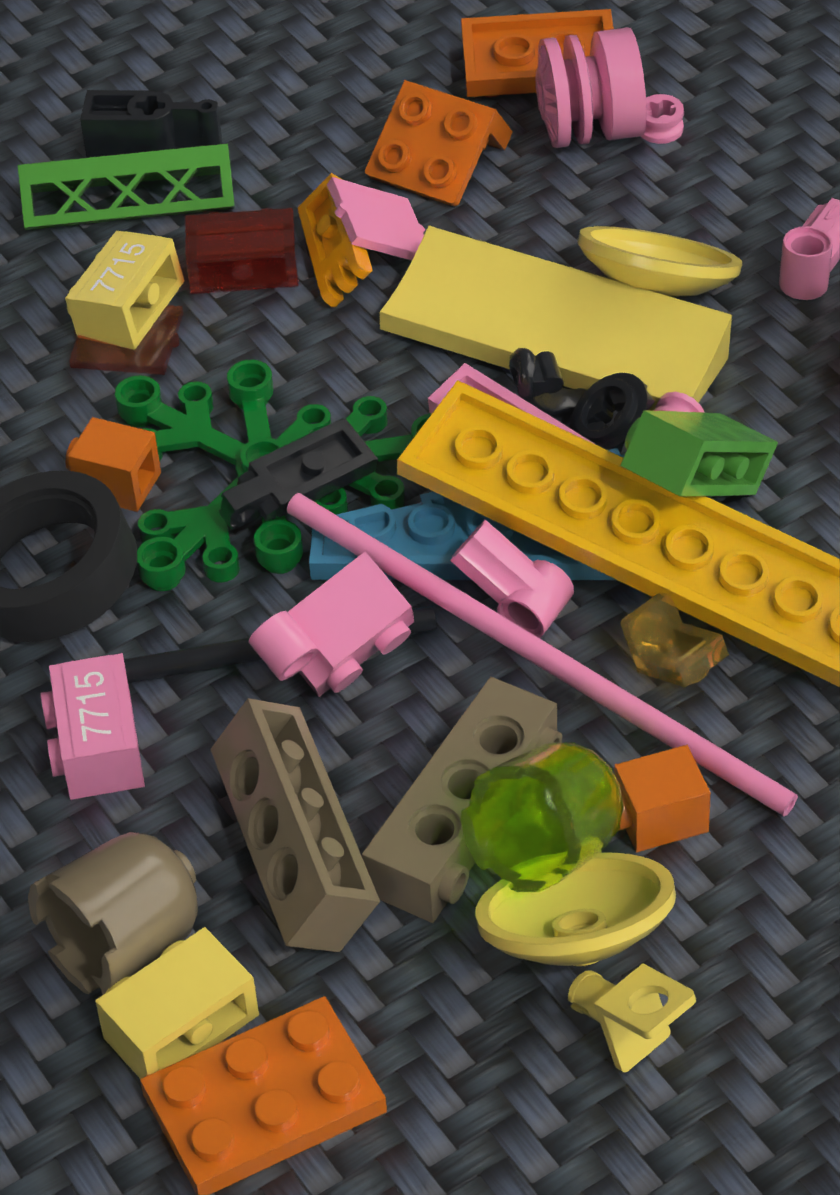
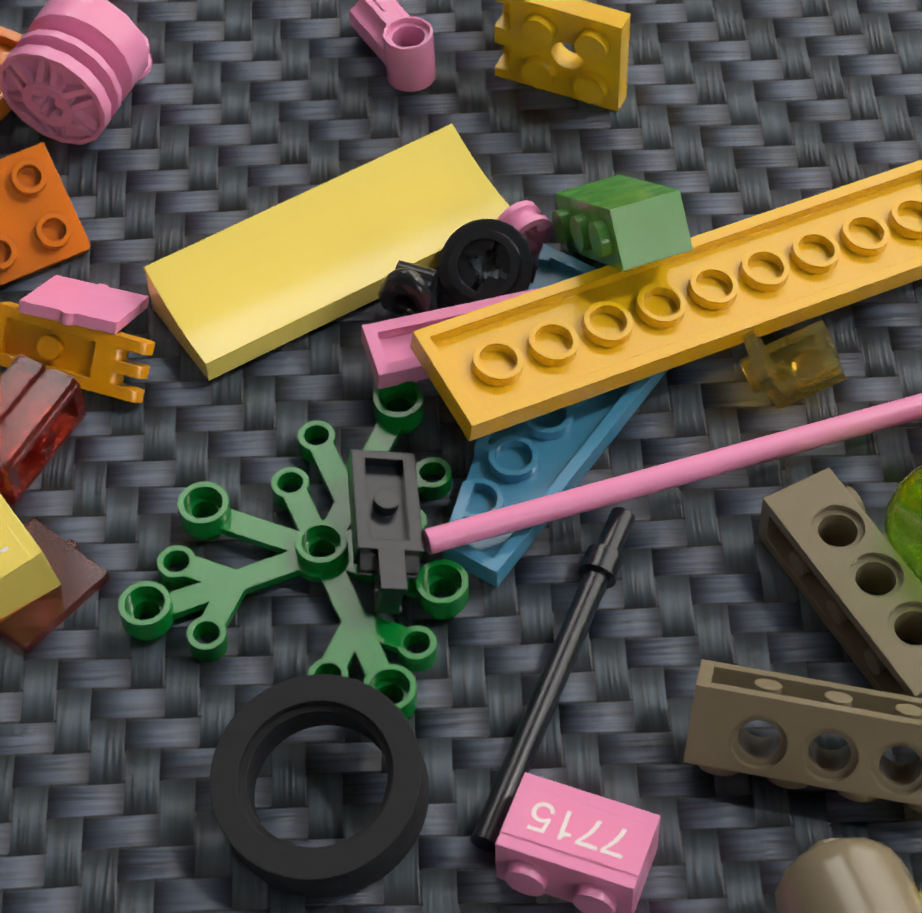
camera: 60 degrees left, 5 degrees up
orange brick [65,417,161,512] -> none
bright pink hinge [248,551,414,697] -> none
bright pink piece [450,520,574,638] -> none
light yellow dish [578,226,742,297] -> none

